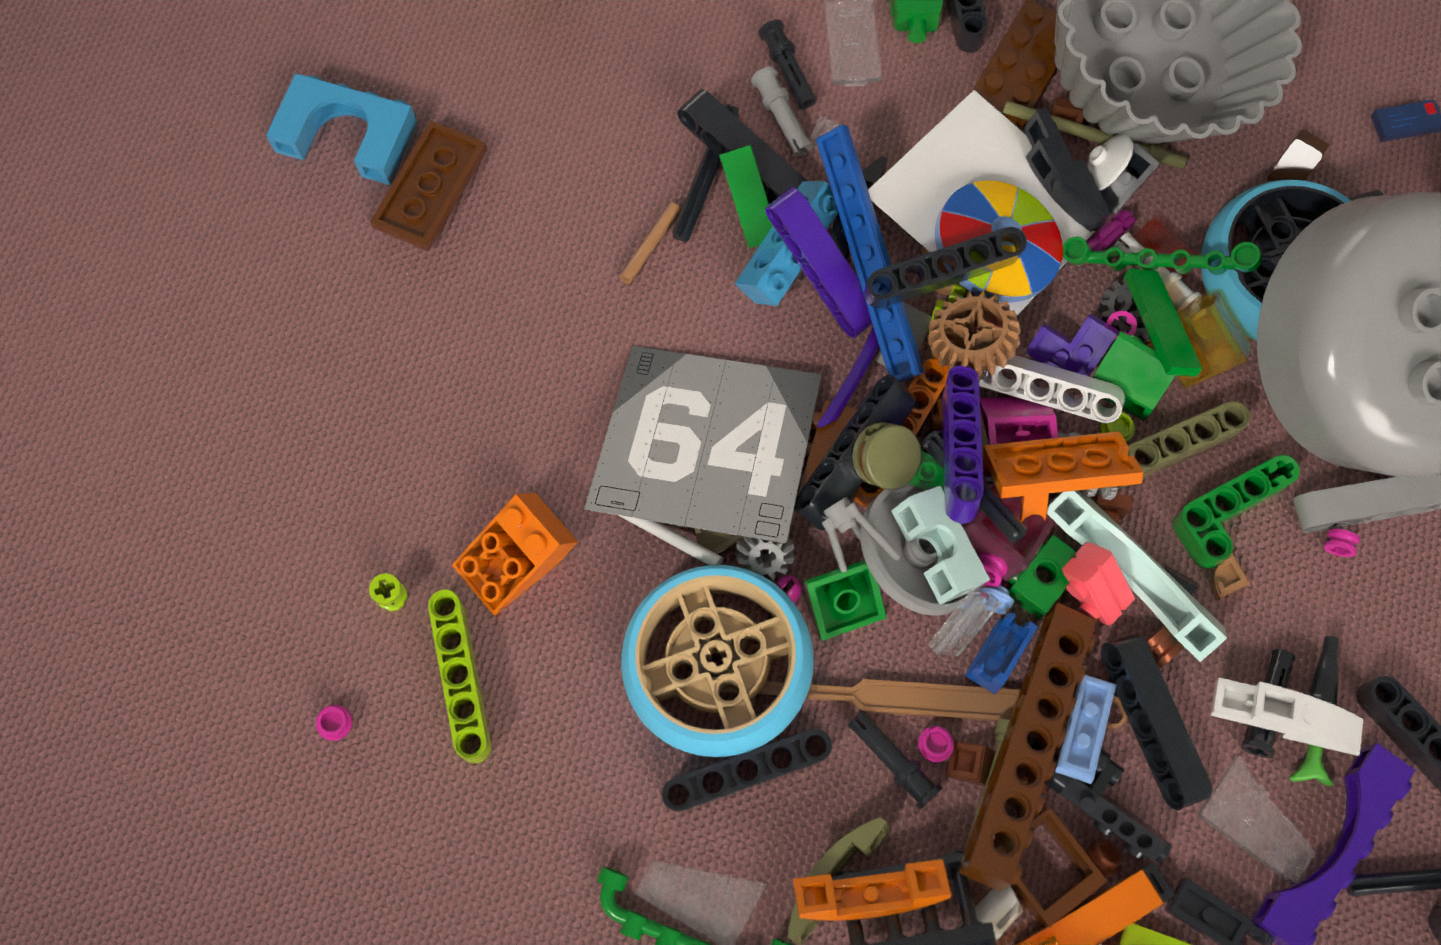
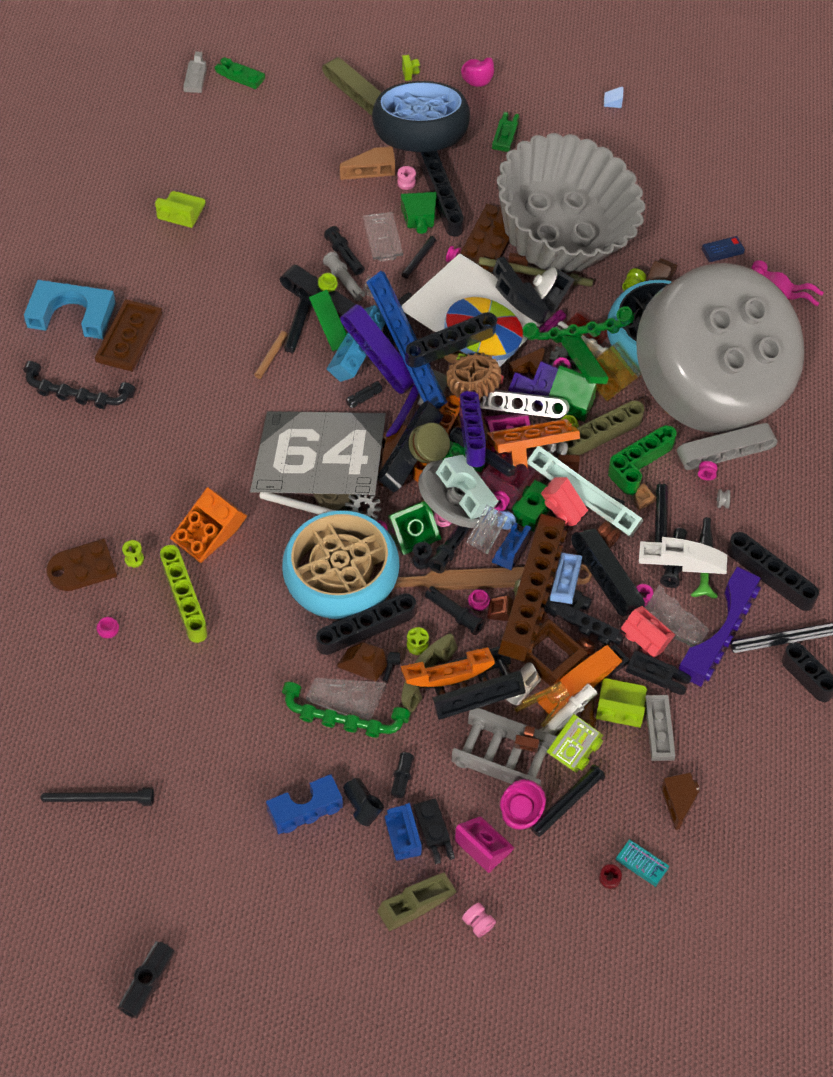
camera: 10 degrees left, 15 degrees down
light grey plant [822,497,900,573] -> none
none -> black bar [23,361,136,409]
none -> reddish brown plate [46,538,117,591]
none -> lime plate [318,273,338,292]
none -> reddish brown slope [337,642,387,682]
none -> black axle [346,381,382,408]
none -> black hand [382,652,400,682]
none -> black bar [401,236,436,279]
none -> lime wheel [407,627,429,655]
none -> black bush [413,542,432,570]
none -> black pin [428,525,471,573]
none -> dark pink bush [446,245,461,262]
none -> reddish brown slope [508,347,545,380]
none -> coral brick [621,606,675,658]
none -> lime wheel [622,268,647,291]
none -> dark pink bush [636,584,653,606]
none -> black axle [655,483,668,543]
none -> light grey bush [717,489,730,509]

